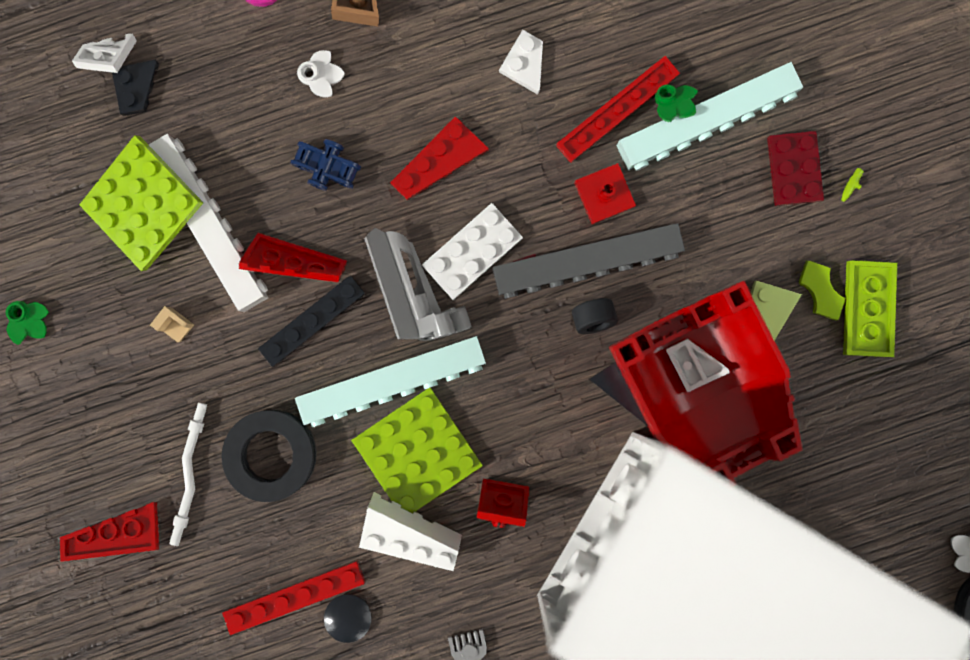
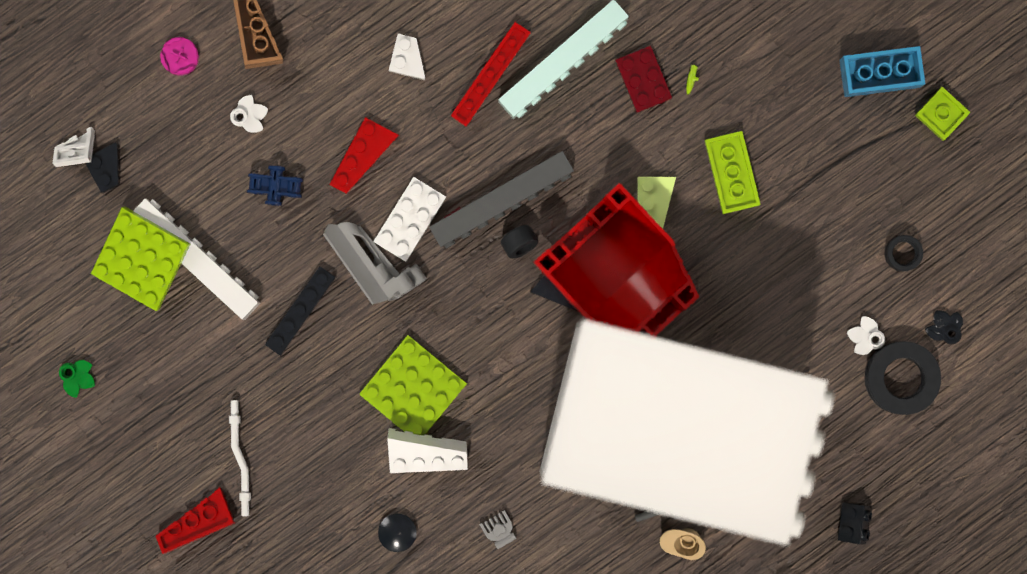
camera: 20 degrees left, 0 degrees up
tan panel [150,306,194,342] -> none
black tyre [222,410,317,502] -> none
red plate [222,560,365,635] -> none
red wing [239,233,347,282] -> none
light aqua brick [295,336,486,427] -> none
red tile [477,478,529,528] -> none
red tile [574,163,636,225] -> none
green plate [655,85,698,122] -> none
white wing [666,339,730,392] -> none
lime tile [799,260,846,321] -> none

